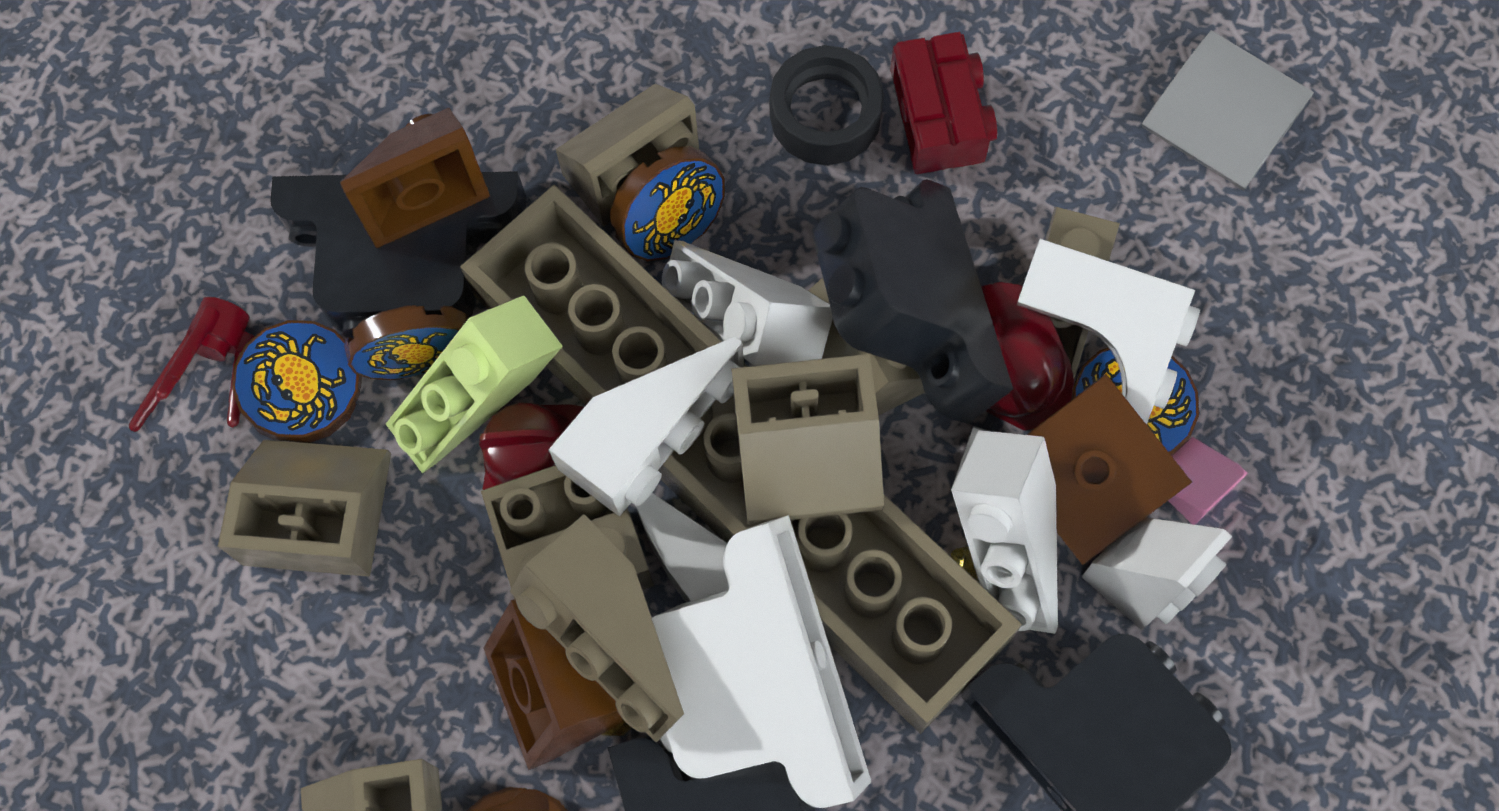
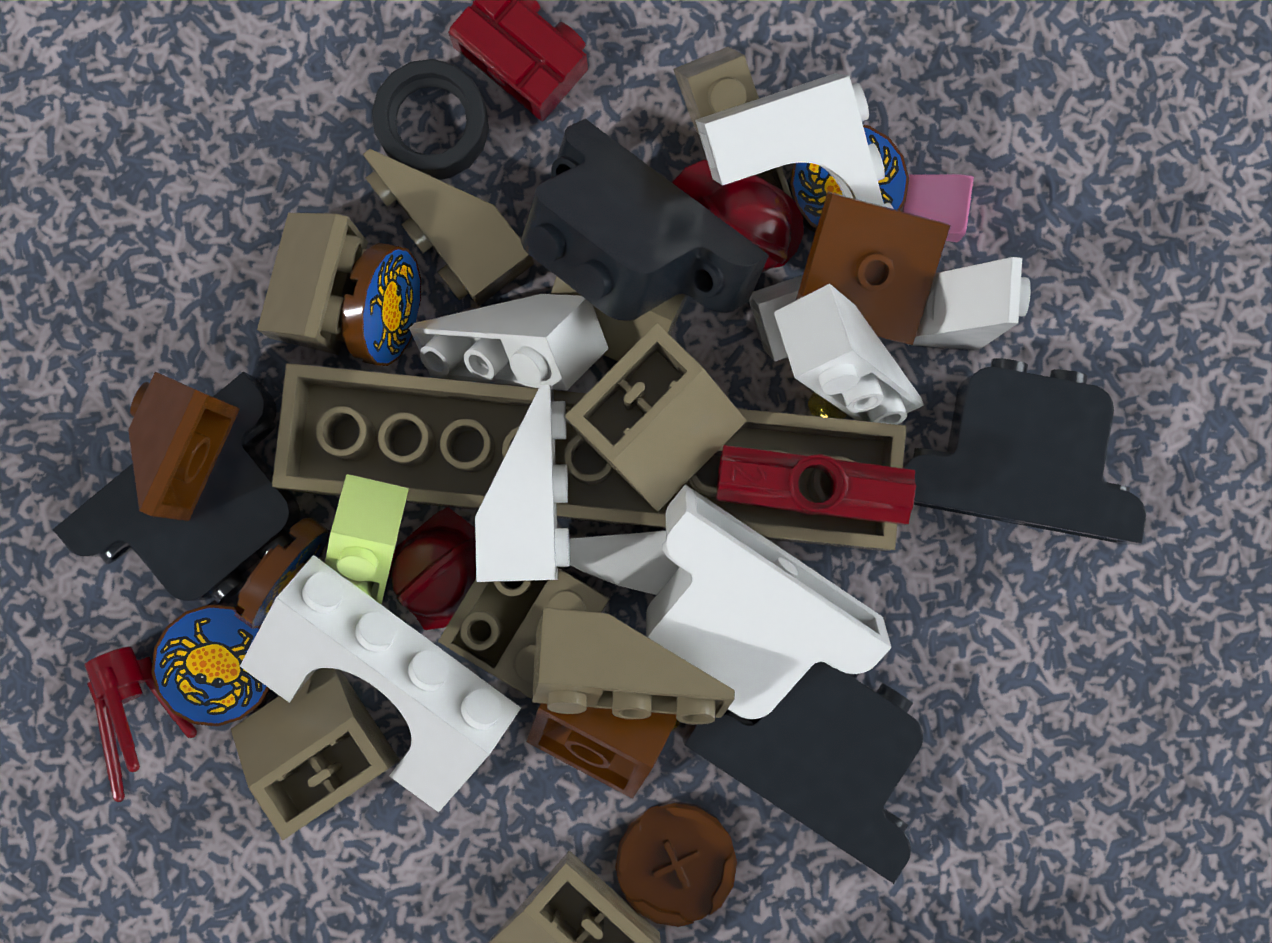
camera: 40 degrees left, 15 degrees up
none -> white arch [240,555,521,812]
none -> dark tan slope [363,149,535,307]
none -> dark red piece [716,445,916,525]

